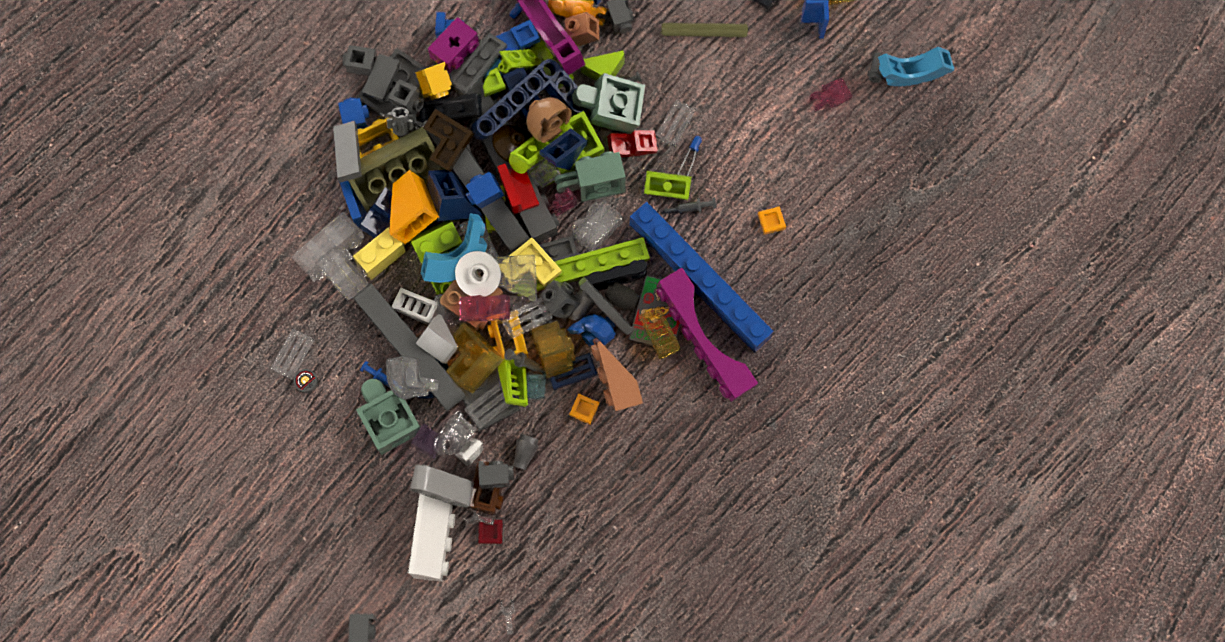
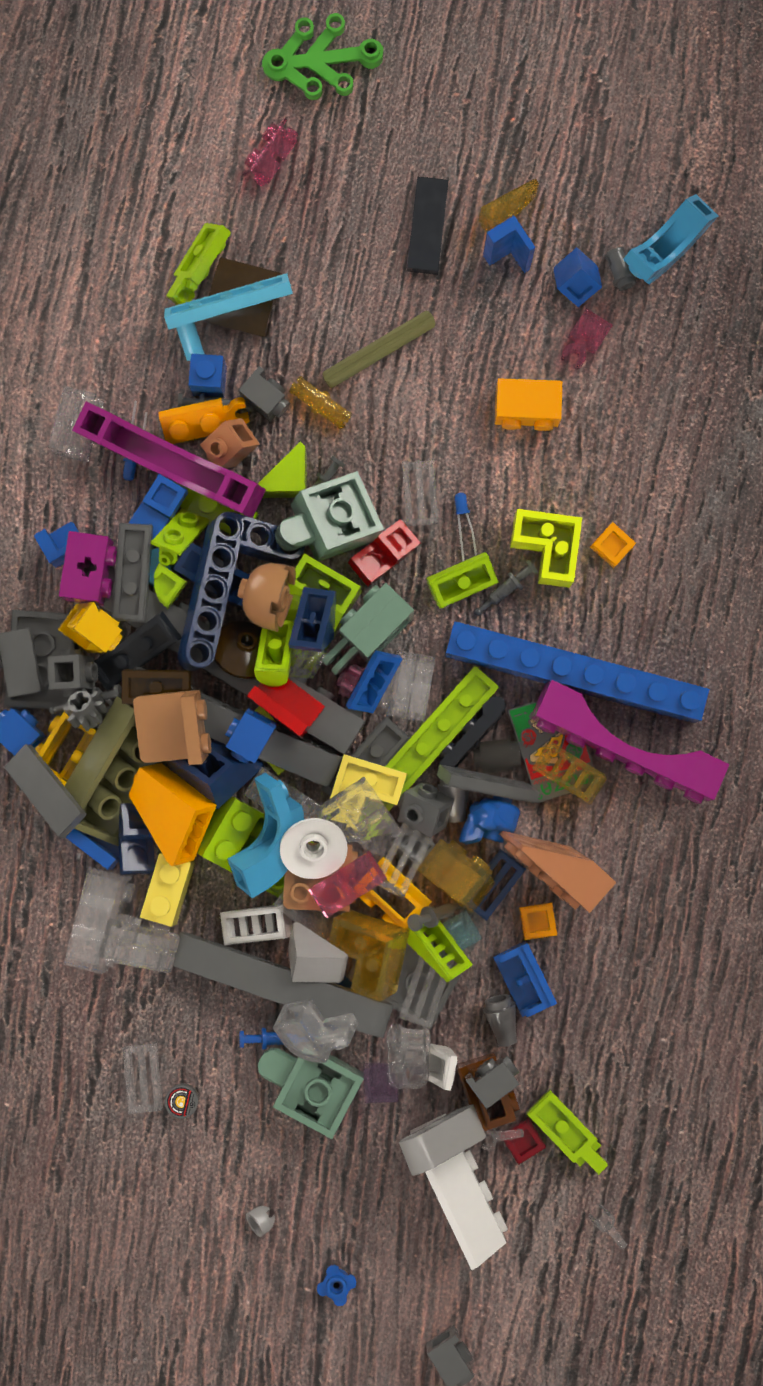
camera: 30 degrees left, 10 degrees up
none -> medium nougat bracket [133,690,211,765]
none -> light grey hinge [246,1206,275,1237]
none -> clear yellow pin [289,376,352,430]
none -> blue plate [317,1265,356,1306]
none -> blue slope [346,650,403,713]
none -> blue hinge [493,941,557,1017]
none -> light orange brick [495,378,563,431]
none -> neon yellow brick [510,509,582,588]
none -> lime hinge [526,1089,608,1175]
none -> blue panel [553,247,602,307]

